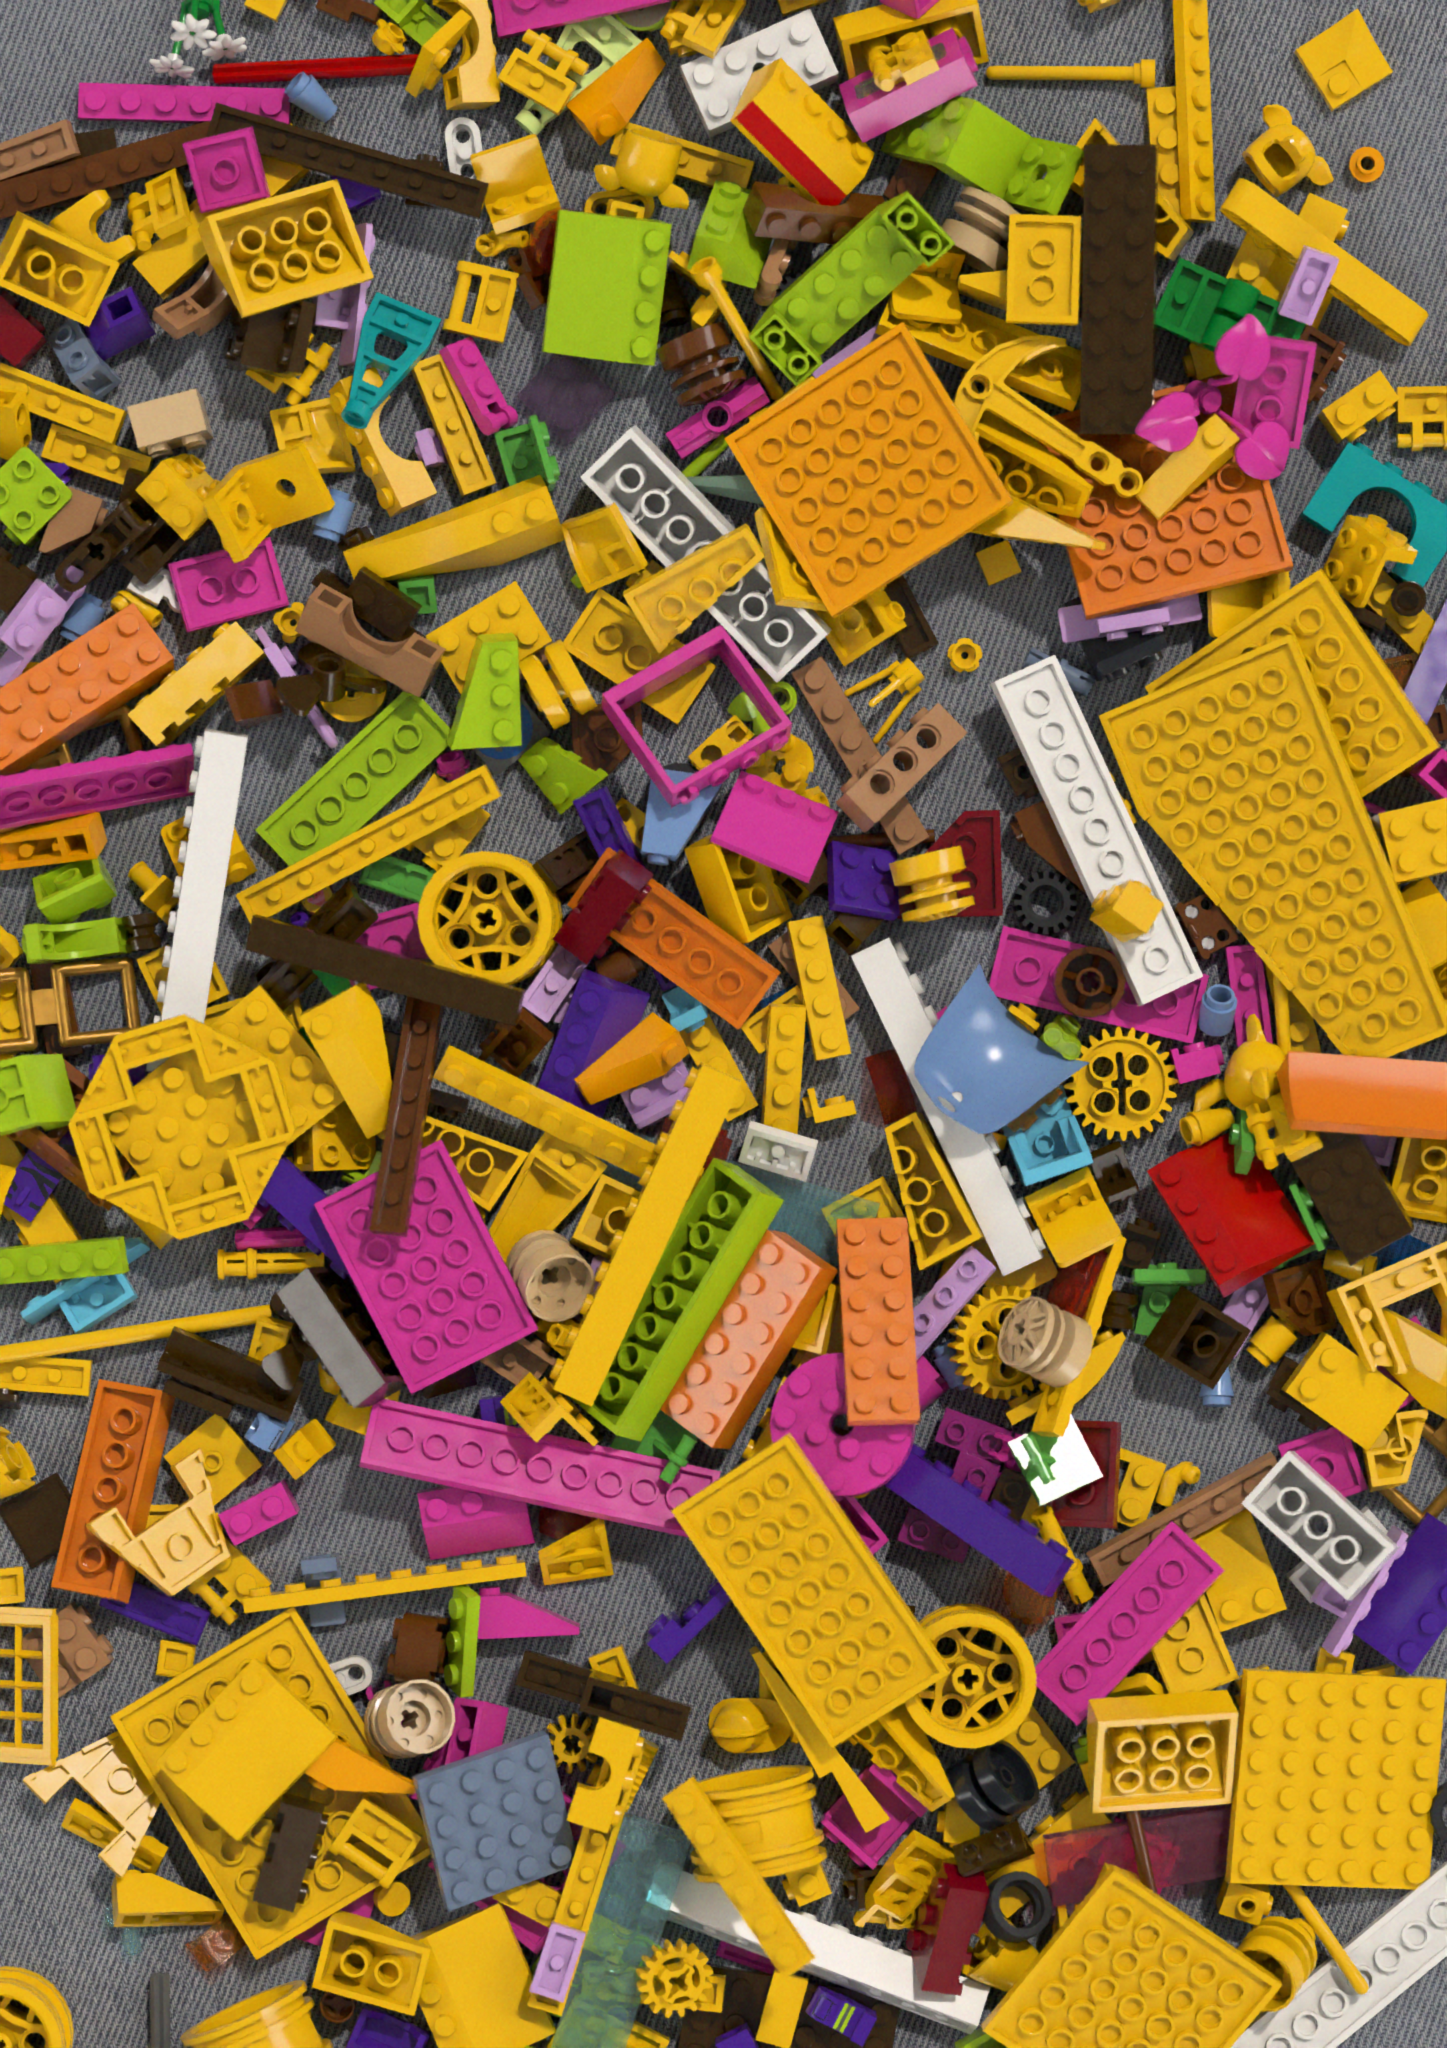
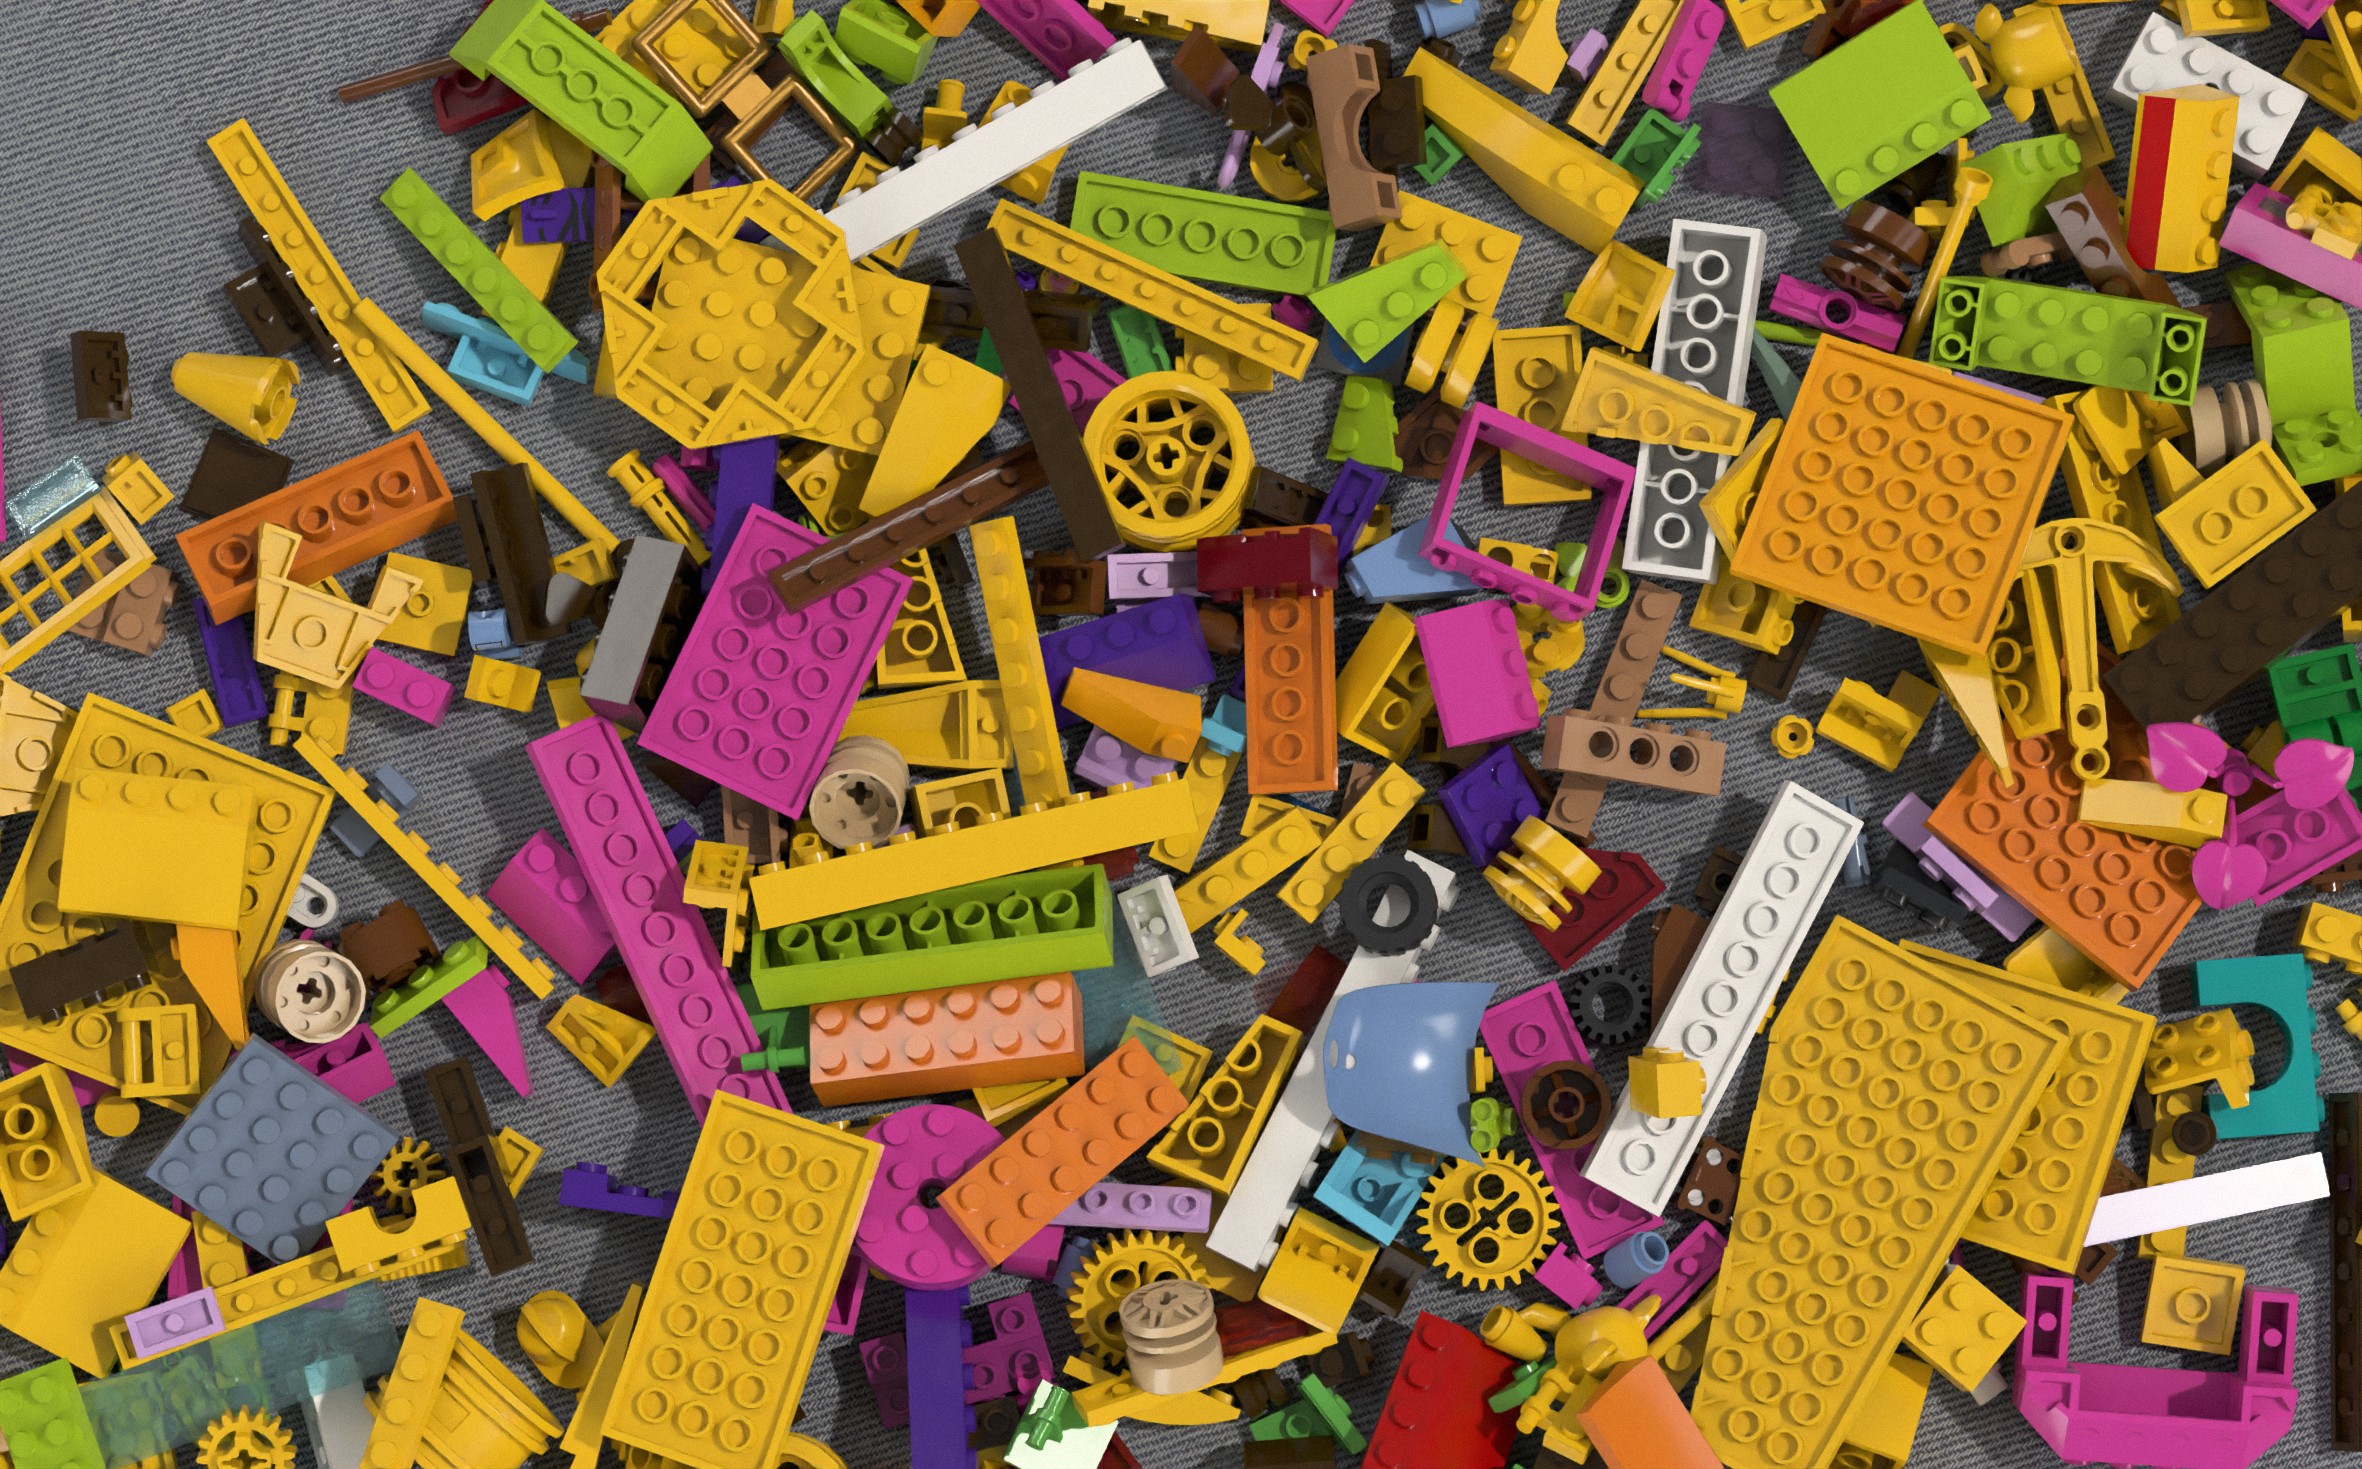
camera: 50 degrees right, 5 degrees down
none -> black tyre [1338,854,1439,957]
none -> yellow bracket [1816,677,1924,772]

